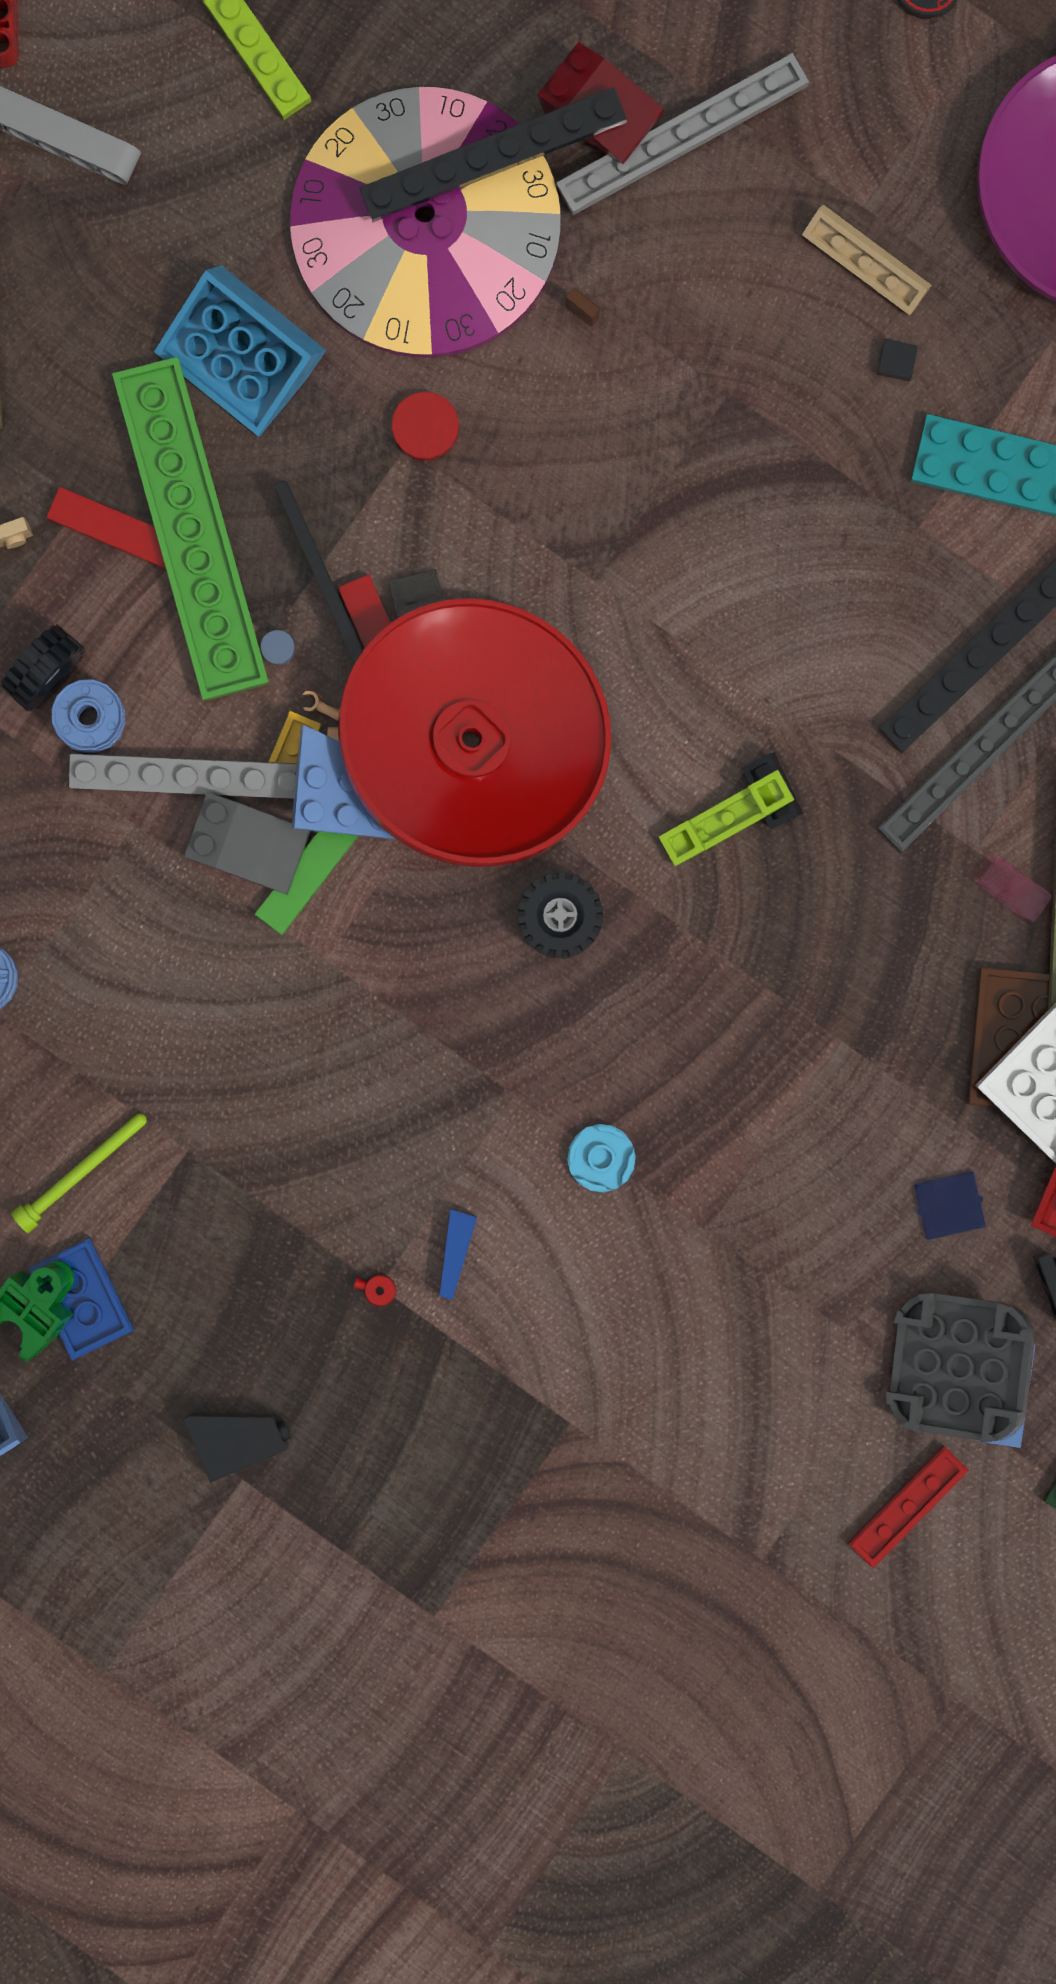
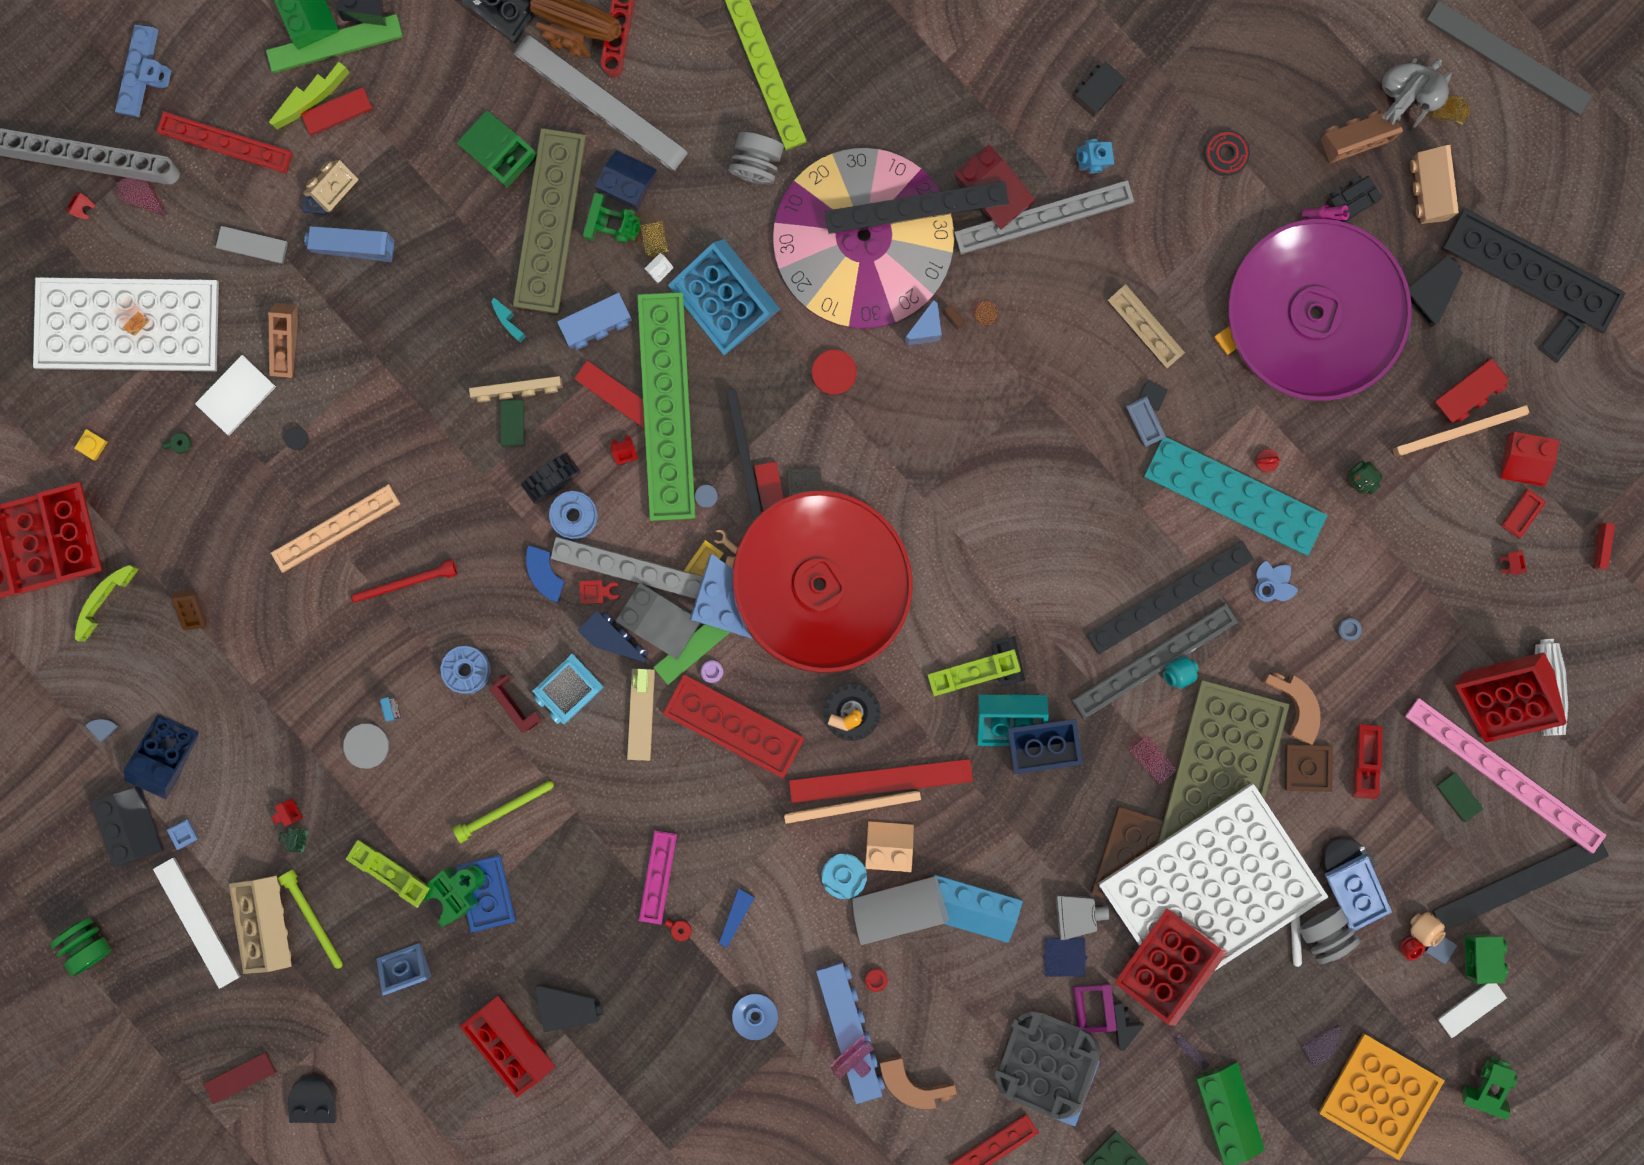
camera: 20 degrees right, 0 degrees up
none -> red slope [459,996,555,1098]
none -> dark red panel [489,674,545,733]
none -> blue tile [526,545,565,603]
none -> window [533,653,605,724]
none -> medium blue brick [557,293,632,350]
none -> dark blue slope [577,611,649,662]
none -> red plate [579,580,620,604]
none -> green tile [583,193,641,243]
none -> dark blue slope [595,150,657,211]
none -> red tile [610,435,638,465]
none -> tan tile [627,669,655,761]
none -> yellowish green plate [633,669,649,692]
none -> dark pink tile [639,830,677,925]
none -> clear yellow brick [640,221,669,258]
none -> white tile [645,253,673,283]
none -> red plate [663,674,805,779]
none -> lavender tile [701,660,724,683]
none -> light grey wheel [728,132,784,185]
none -> medium blue dish [732,994,778,1040]
none -> light nougat tile [784,790,921,824]
none -> red tile [789,759,973,803]
none -> medium blue brick [816,961,885,1104]
none -> arm [828,710,862,731]
none -> clear pink tile [830,1035,874,1080]
none -> light grey slope [852,876,950,945]
none -> light nougat slope [865,821,914,872]
none -> red tile [865,968,888,992]
none -> nougat arch [879,1055,957,1109]
none -> medium blue slope [905,300,942,345]
none -> dark azure slope [932,873,1023,943]
none -> clear orange tile [975,302,998,325]
none -> teal slope [977,695,1049,746]
none -> dark blue slope [1008,719,1083,774]
none -> light grey torso [1055,894,1109,940]
none -> magenta tile [1073,982,1117,1032]
none -> dark azure brick [1076,139,1114,174]
none -> sand blue tile [1126,396,1166,447]
none -> teal head [1163,656,1199,689]
none -> light orange tile [1213,326,1236,356]

